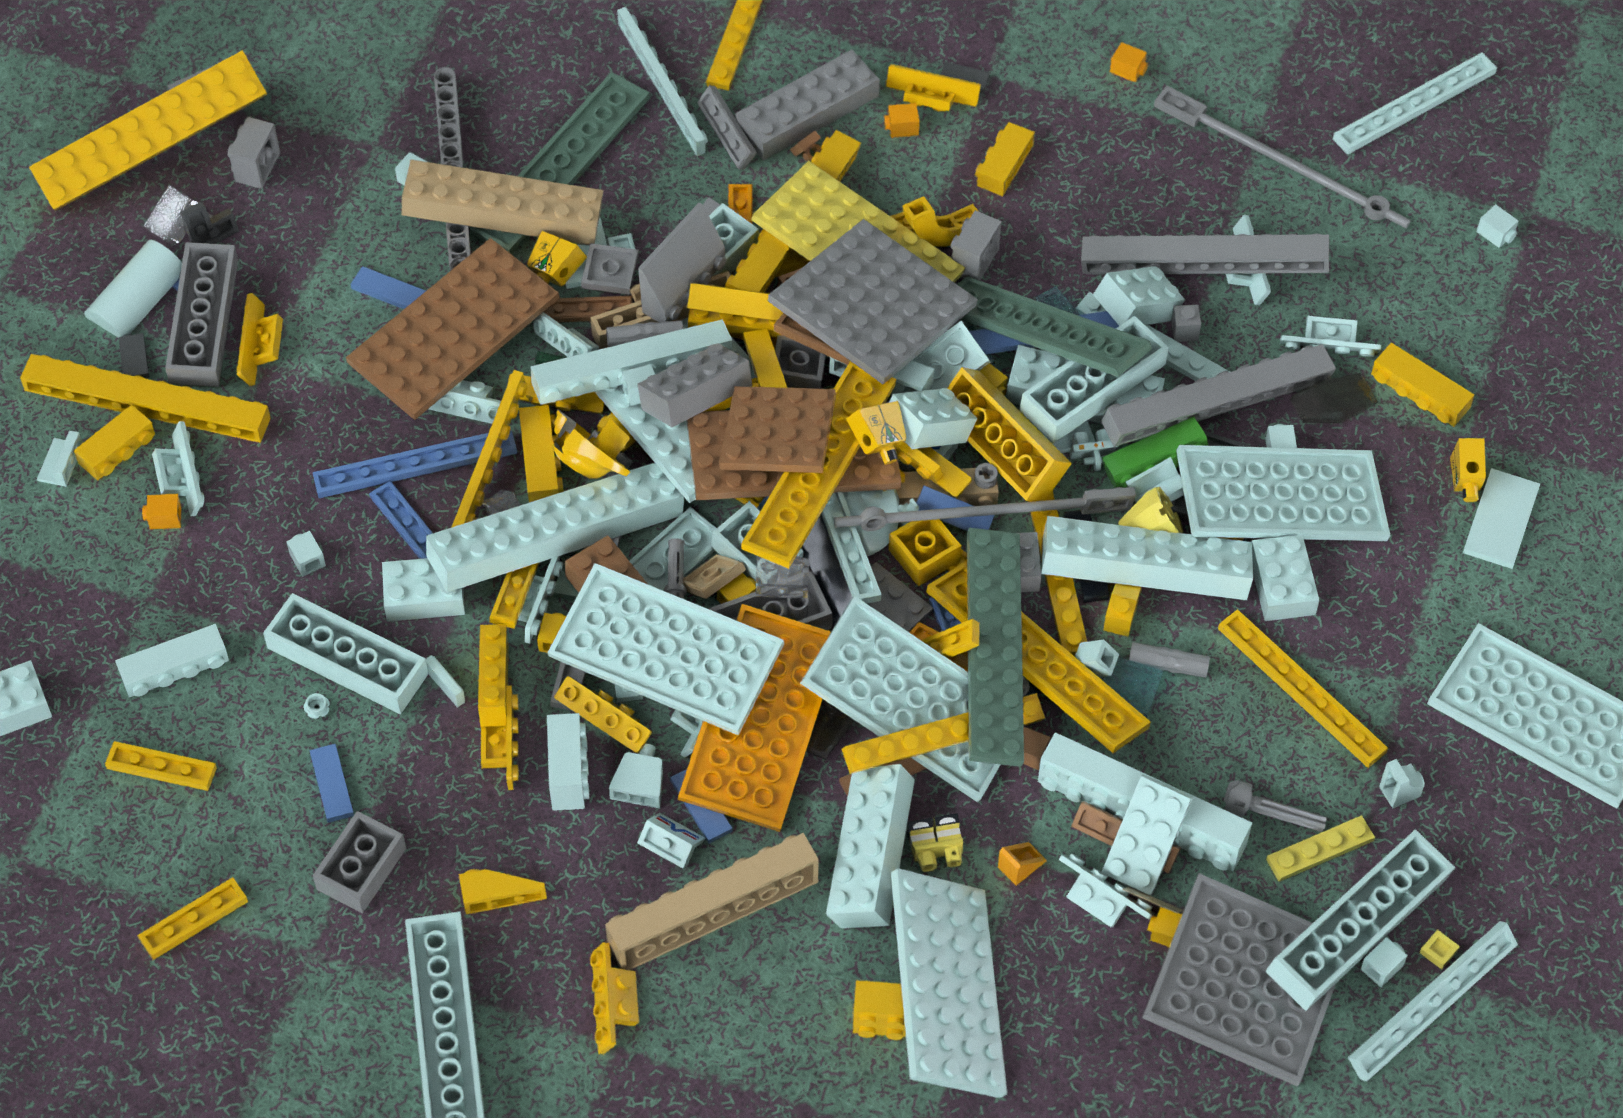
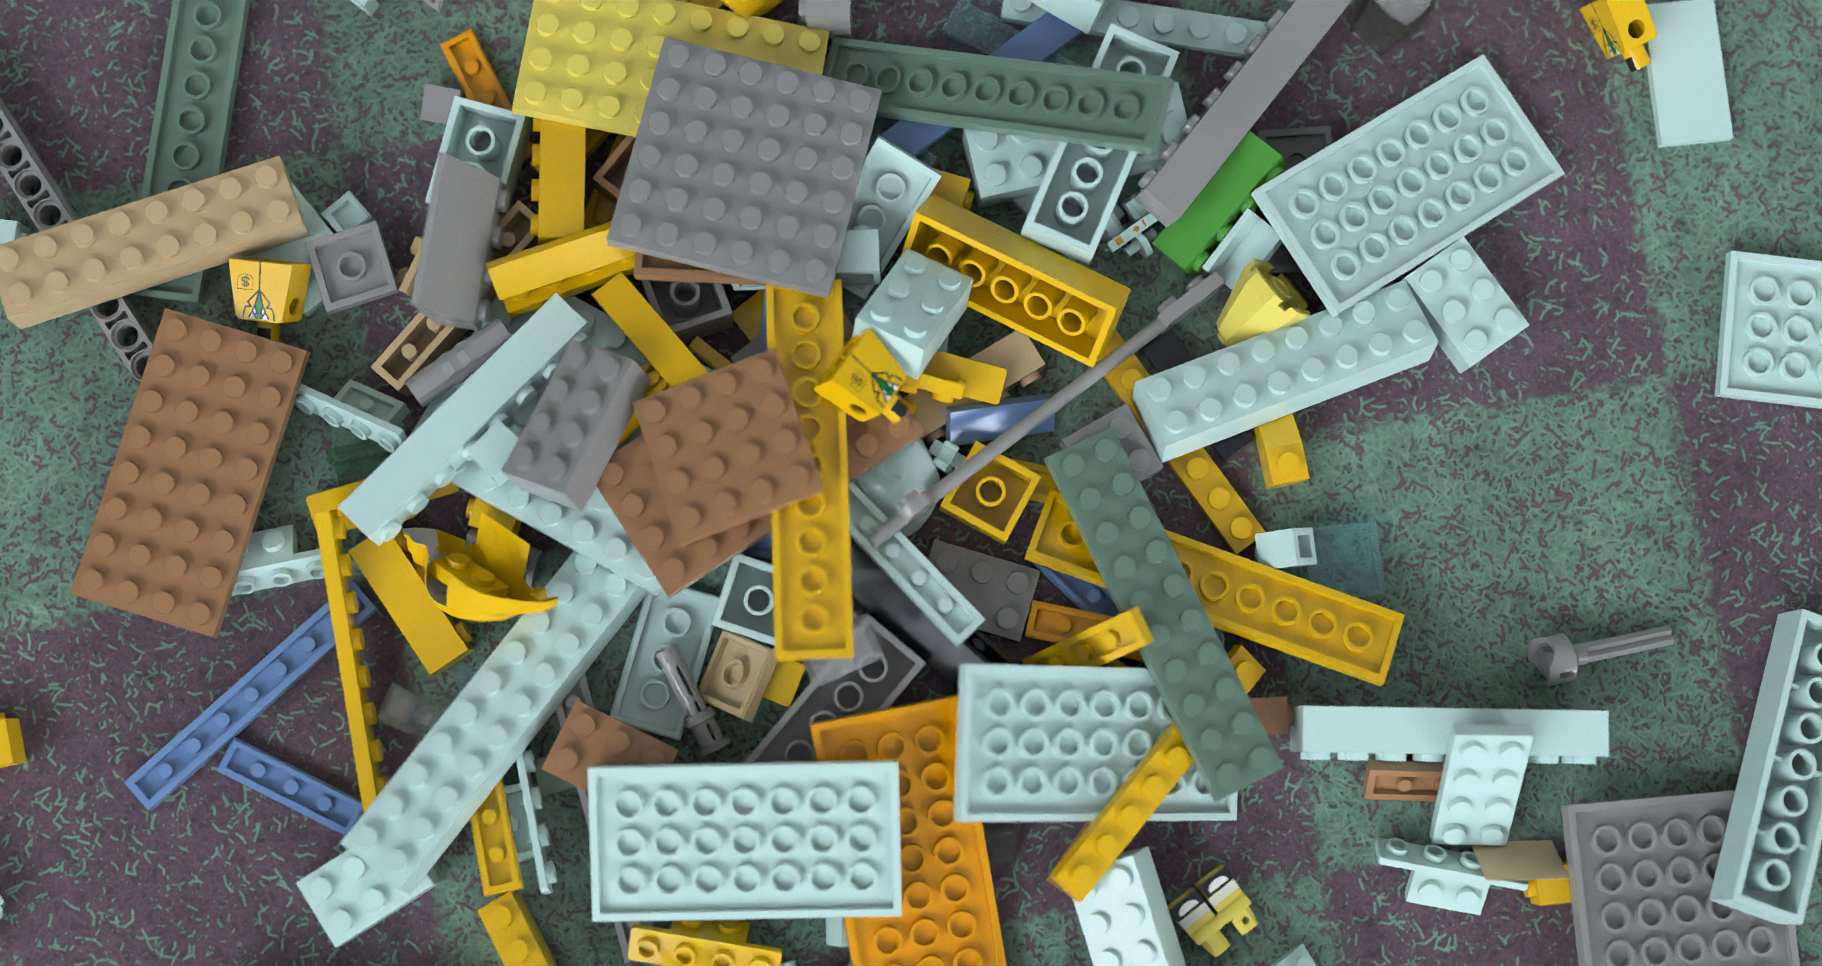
camera: 30 degrees left, 25 degrees up
light aqua brick [286,531,326,577] -> none
medium blue tile [351,266,426,309] -> none
medium nougat tile [534,296,633,322] -> none
yellow brick [537,613,567,653] -> none
light grey bush [974,463,998,489] -> none
light orange slope [998,842,1047,886] -> none
light grey axle [1128,642,1210,678] -> none
yellow plate [1218,609,1388,768] -> none
light aqua brick [1265,424,1297,448] -> none
light yellow plate [1266,815,1375,882] -> none
light aqua arch [1379,759,1424,808] -> none

